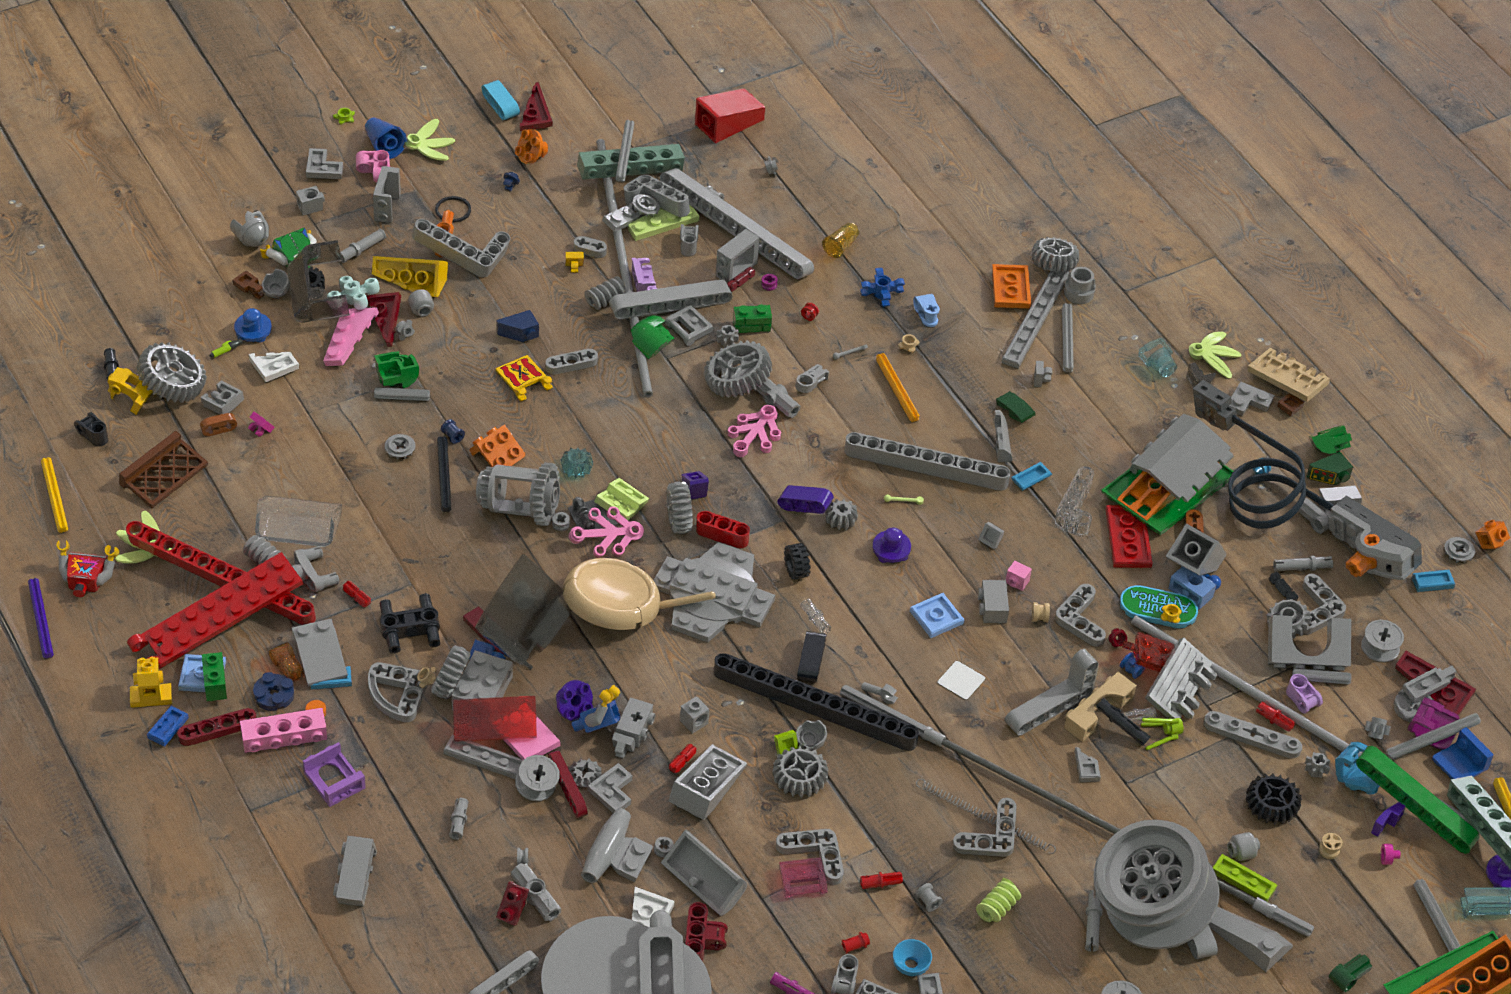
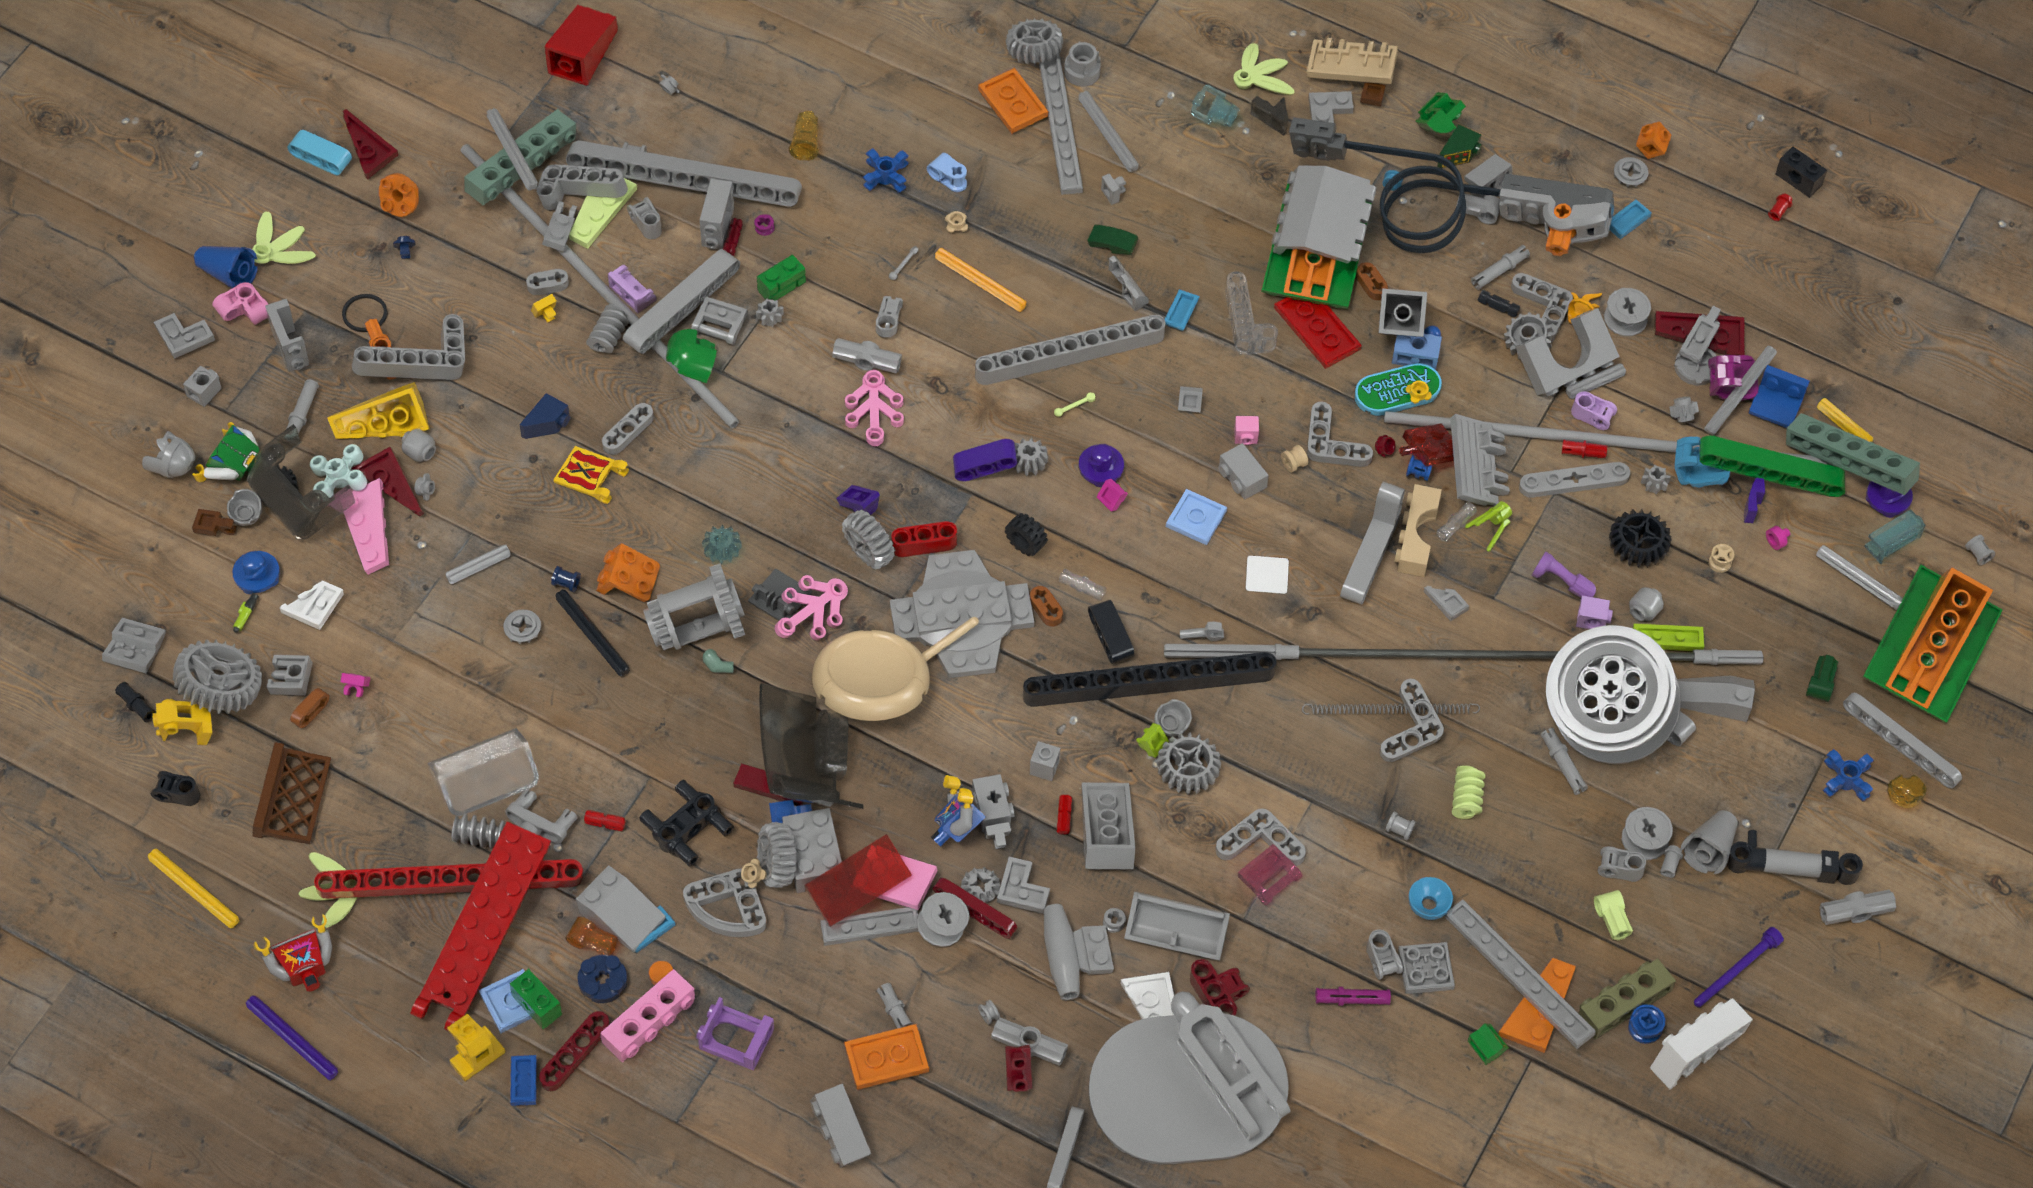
camera: 30 degrees left, 10 degrees up
lime plate [333,108,355,125] -> none
green brick [374,351,419,389] -> none
light grey bush [552,512,570,531] -> none
dark purple plate [556,680,593,721] -> none
yellowish green slope [594,478,649,520] -> none
light grey gear [632,194,660,217] -> none
light grey gear [704,340,772,398] -> none
red bush [801,302,819,321] -> none
red pin [841,932,870,954] -> none
red axle [860,872,903,889] -> none
black pin [1095,697,1151,746] -> none
none -> light grey slope [102,618,166,673]
none -> sand green arm [702,649,734,673]
none -> orange plate [844,1024,929,1090]
none -> dark orange beam [1030,586,1063,627]
none -> dark pink tile [1097,479,1128,512]
none -> medium lavender piece [1532,552,1596,598]
none -> light orange piece [1568,292,1602,324]
none -> lavender brick [1576,596,1613,629]

